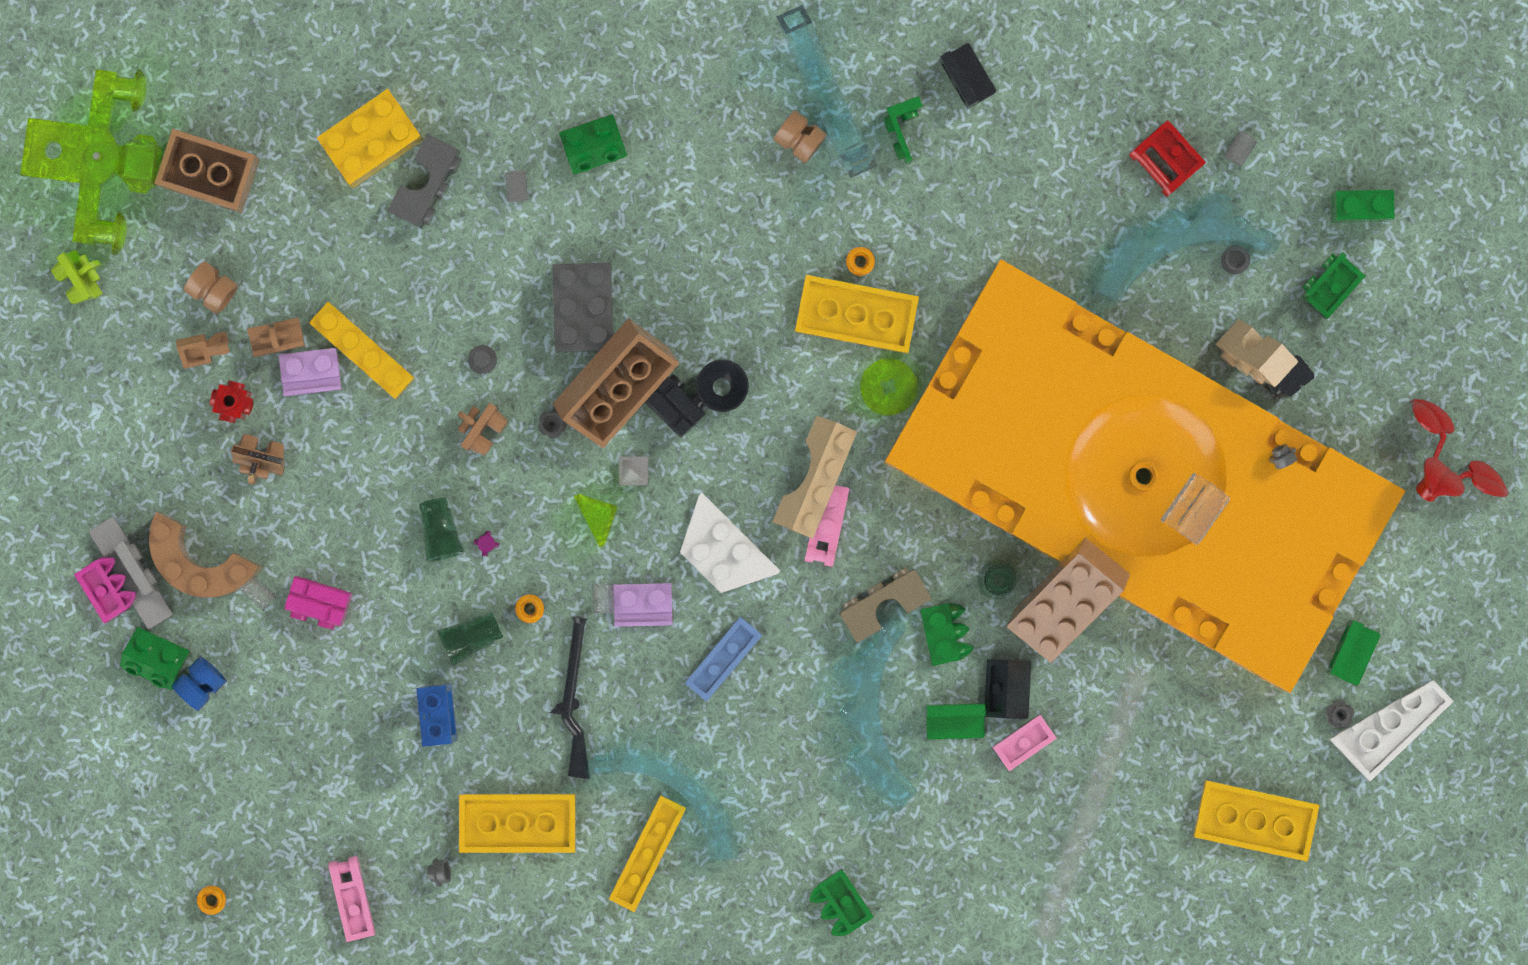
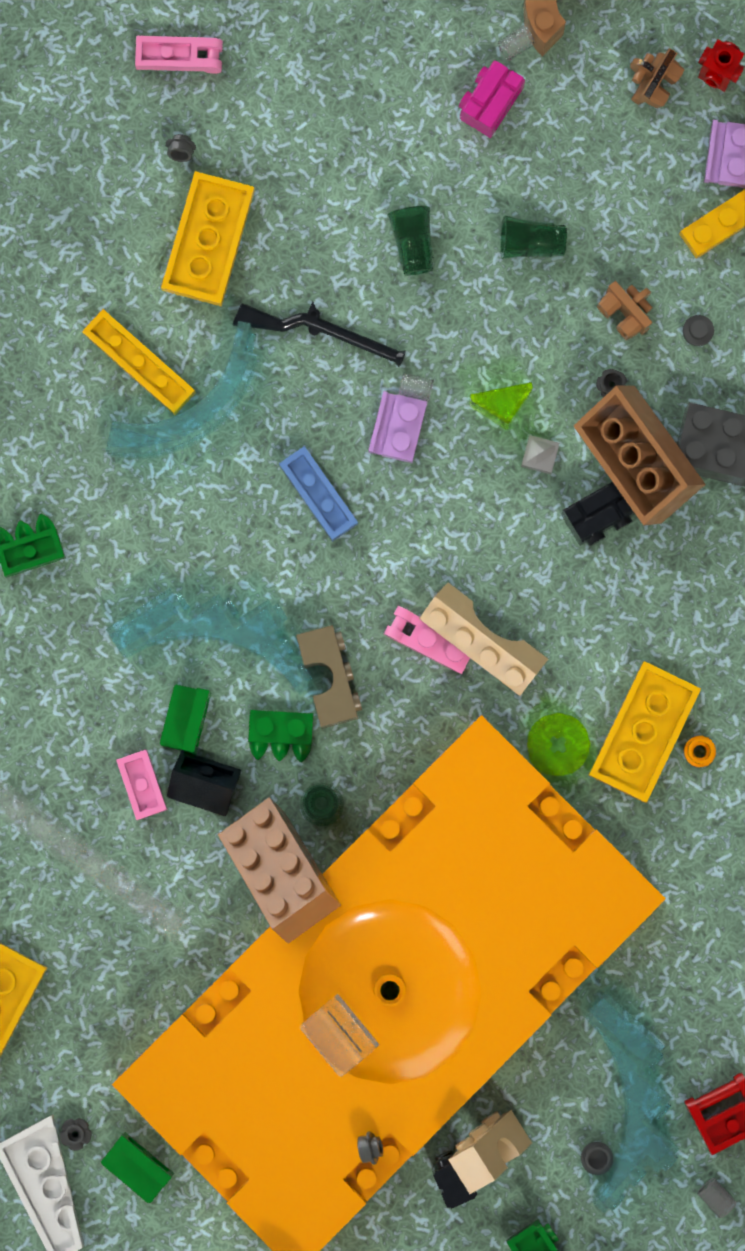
camera: 110 degrees right, 5 degrees down
blue window [416,683,457,747] -> none
magenta piece [474,531,499,556] -> none
light orange plate [515,594,544,623] -> none
white wing [680,493,780,593] -> none
black piece [696,359,749,412] -> none

